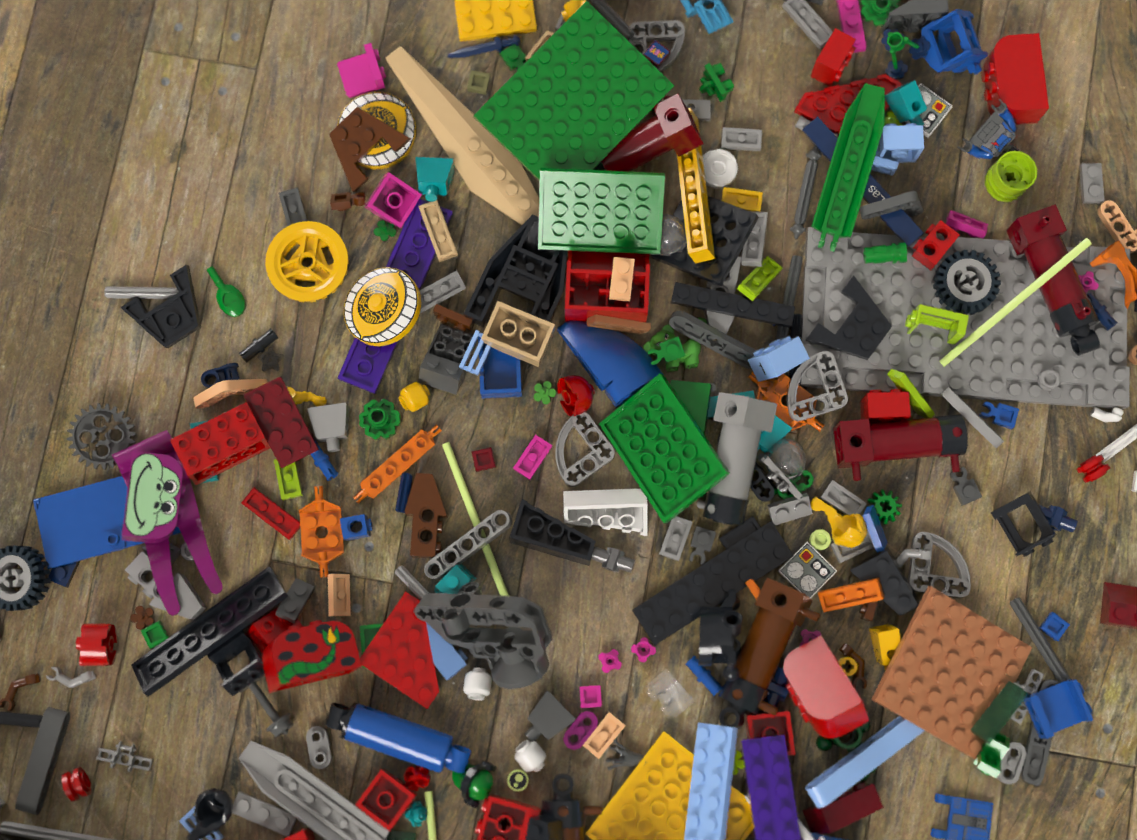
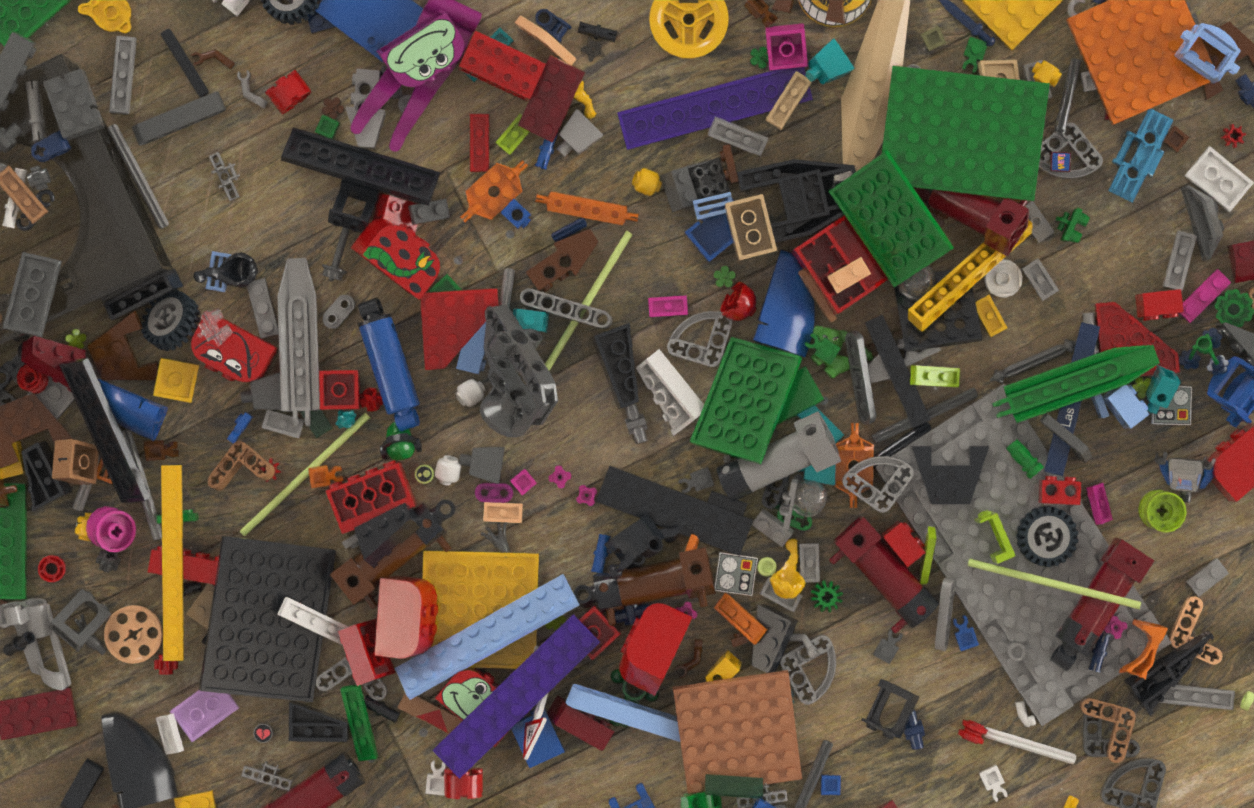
camera: 55 degrees right, 10 degrees up
red wheel [61,767,91,802] -> none
light nougat plate [328,574,351,616] -> none
dish [344,267,421,346] -> none
green plant [359,399,401,440] -> none
dark red tile [471,447,496,472] -> none
clear slope [646,669,695,718] -> none
light grey plate [659,516,692,562] -> none
light grey plate [741,211,768,267] -> none
light blue brick [748,336,810,382] -> none
yellow bush [838,657,857,676] -> none
blue tile [863,505,888,552] -> none

